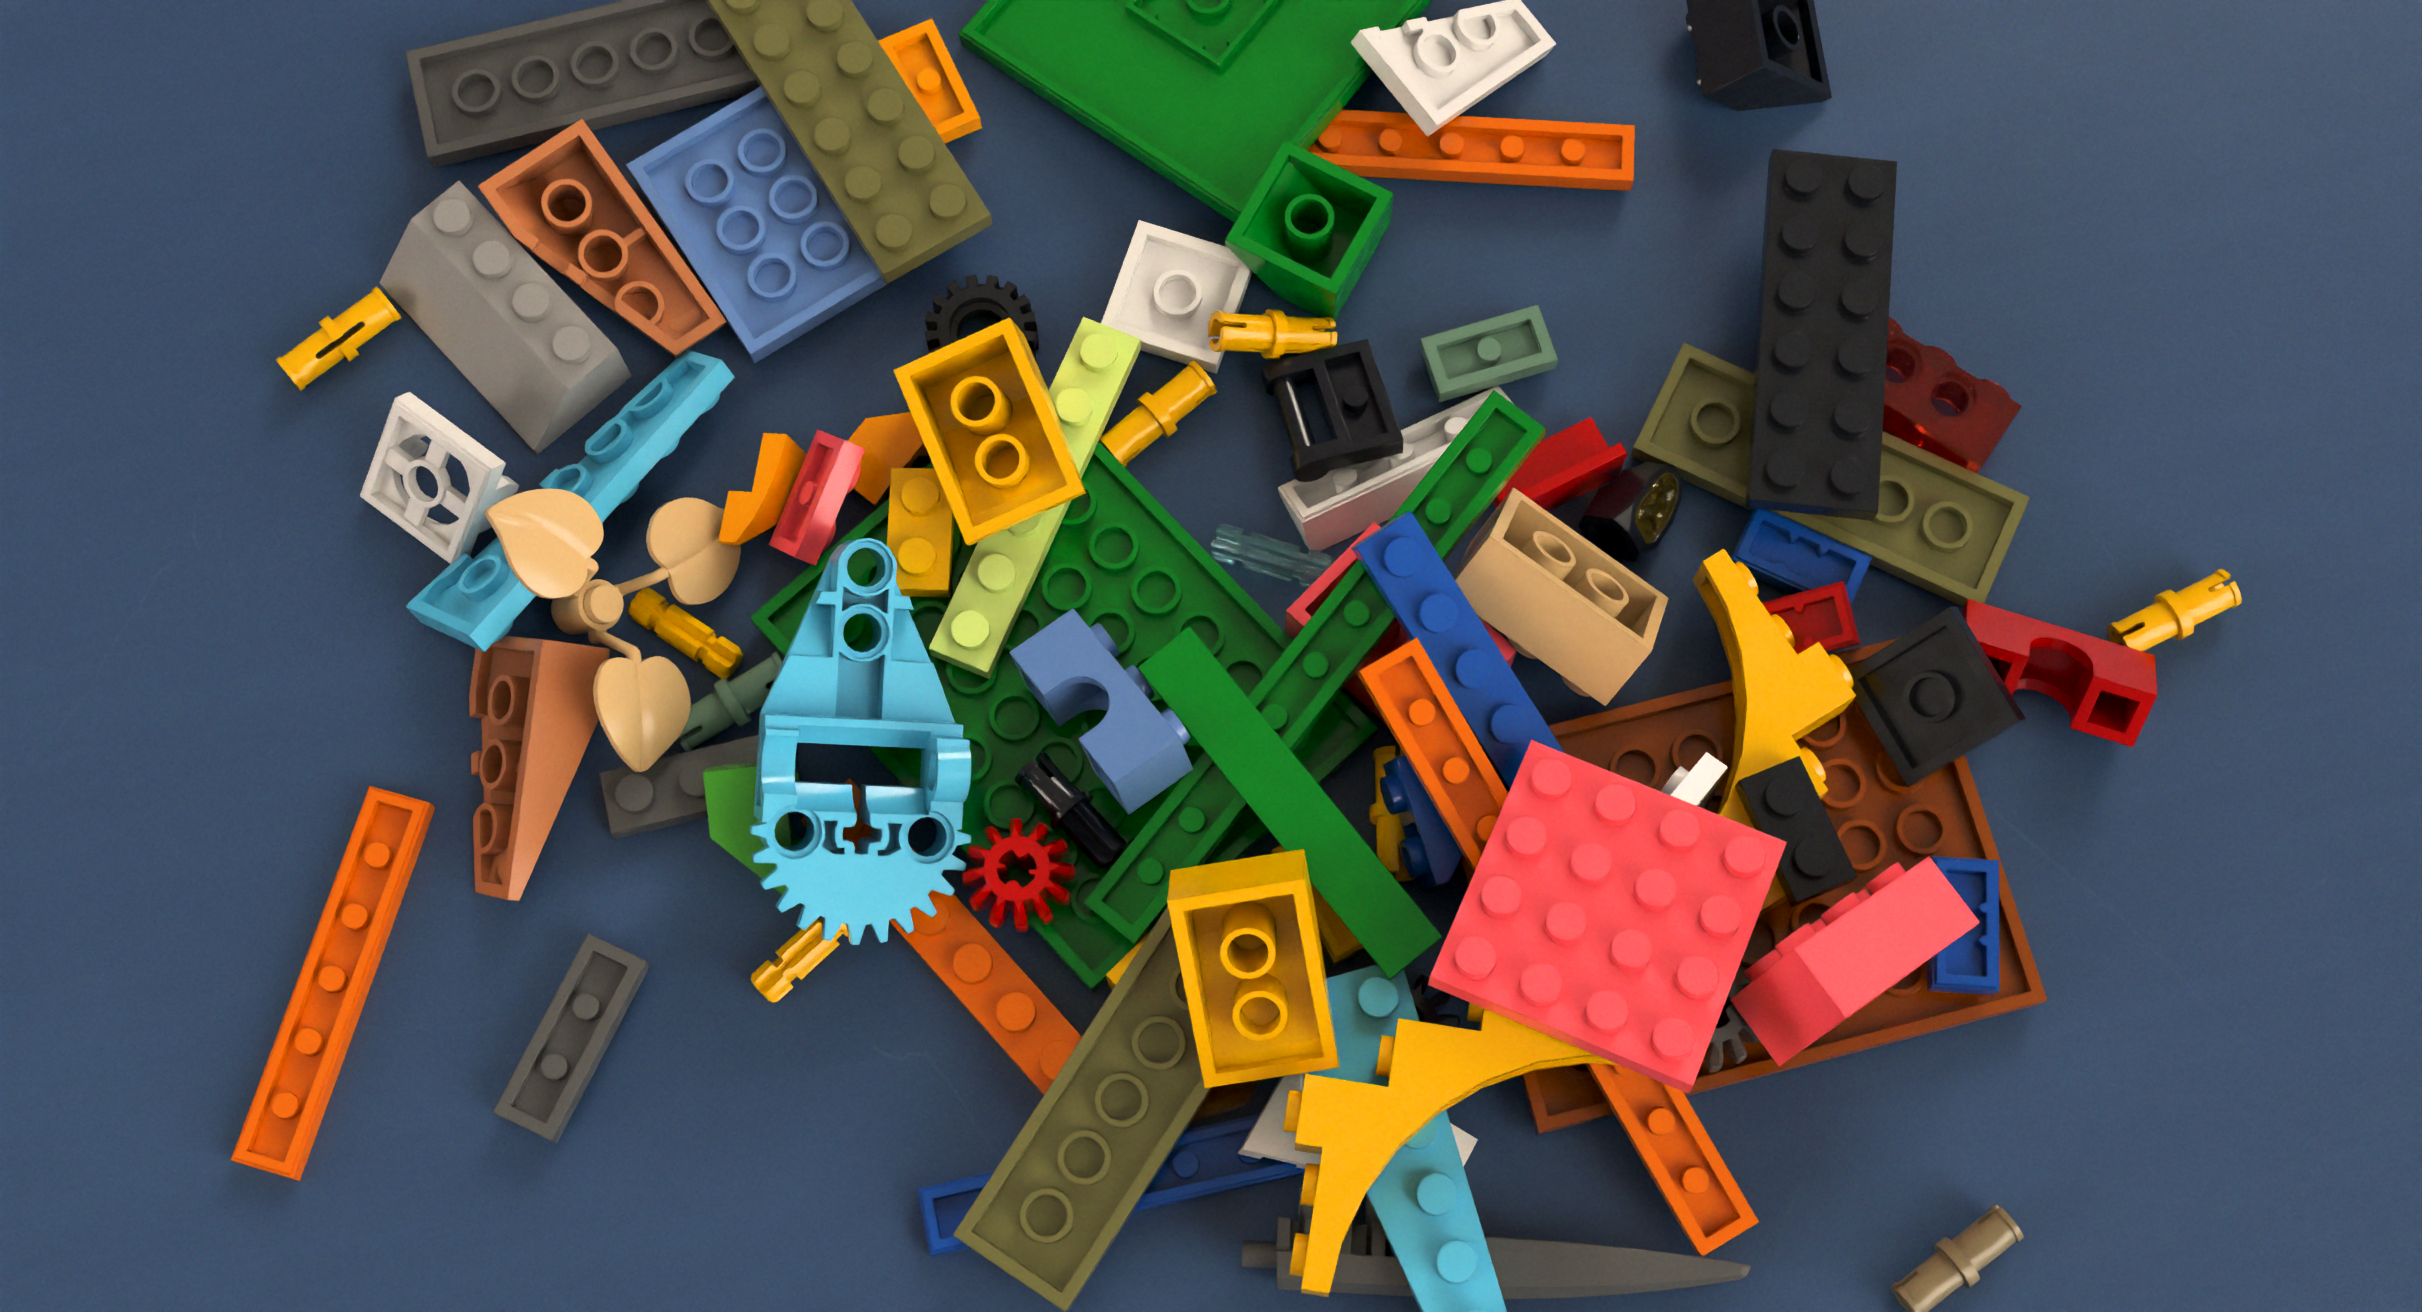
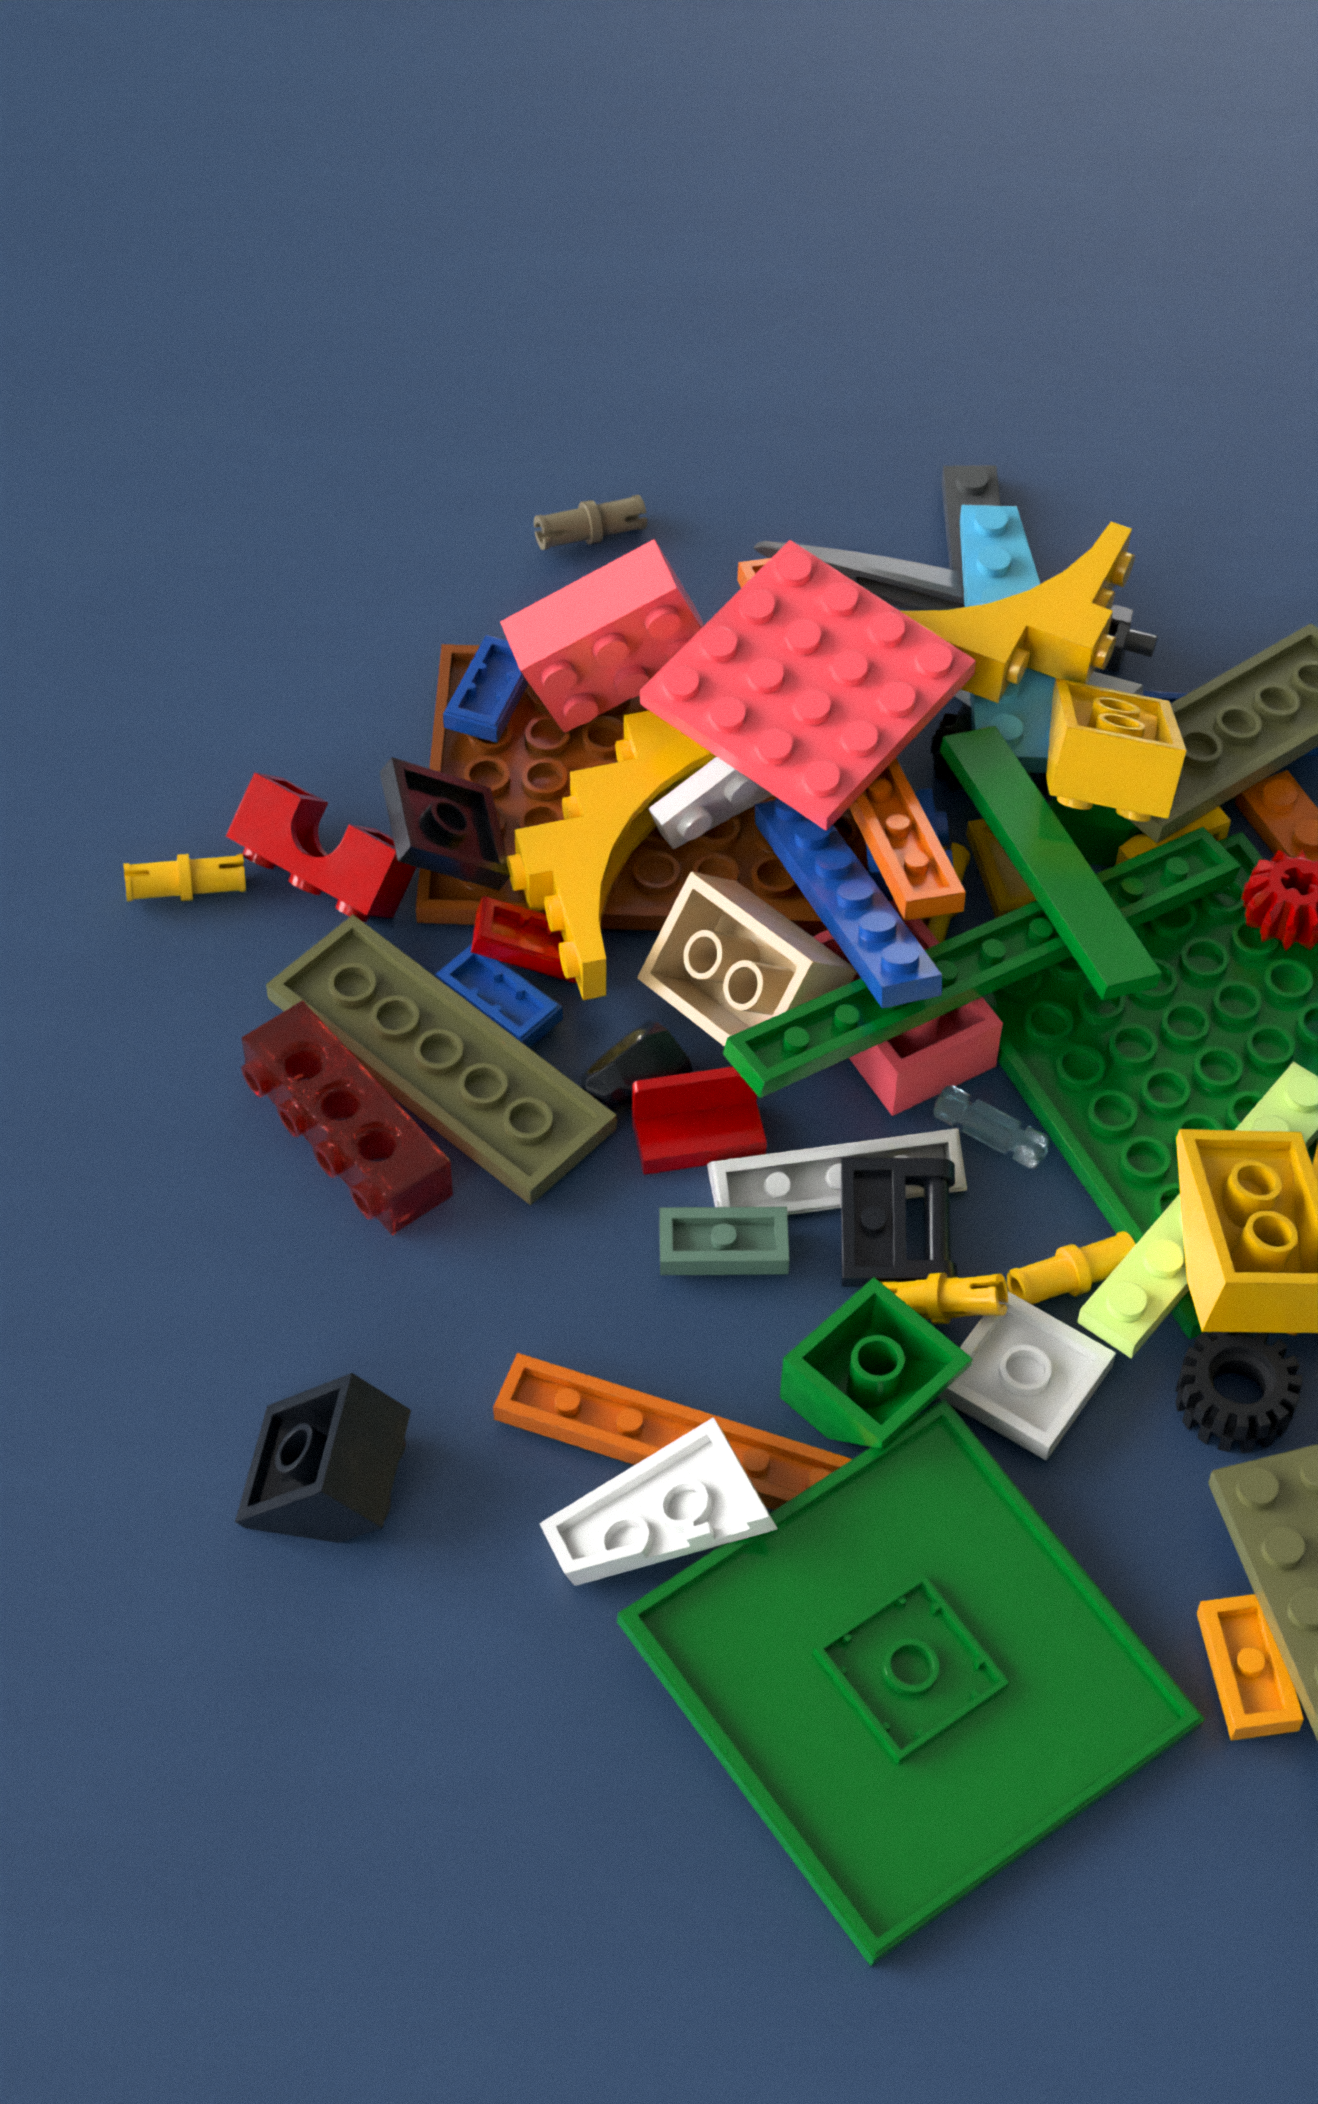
camera: 165 degrees left, 20 degrees down
medium blue arch [1009,608,1193,815] -> none
black axle [1015,752,1128,869] -> none
black plate [1735,756,1857,907] -> none
black plate [1745,149,1897,521] -> none

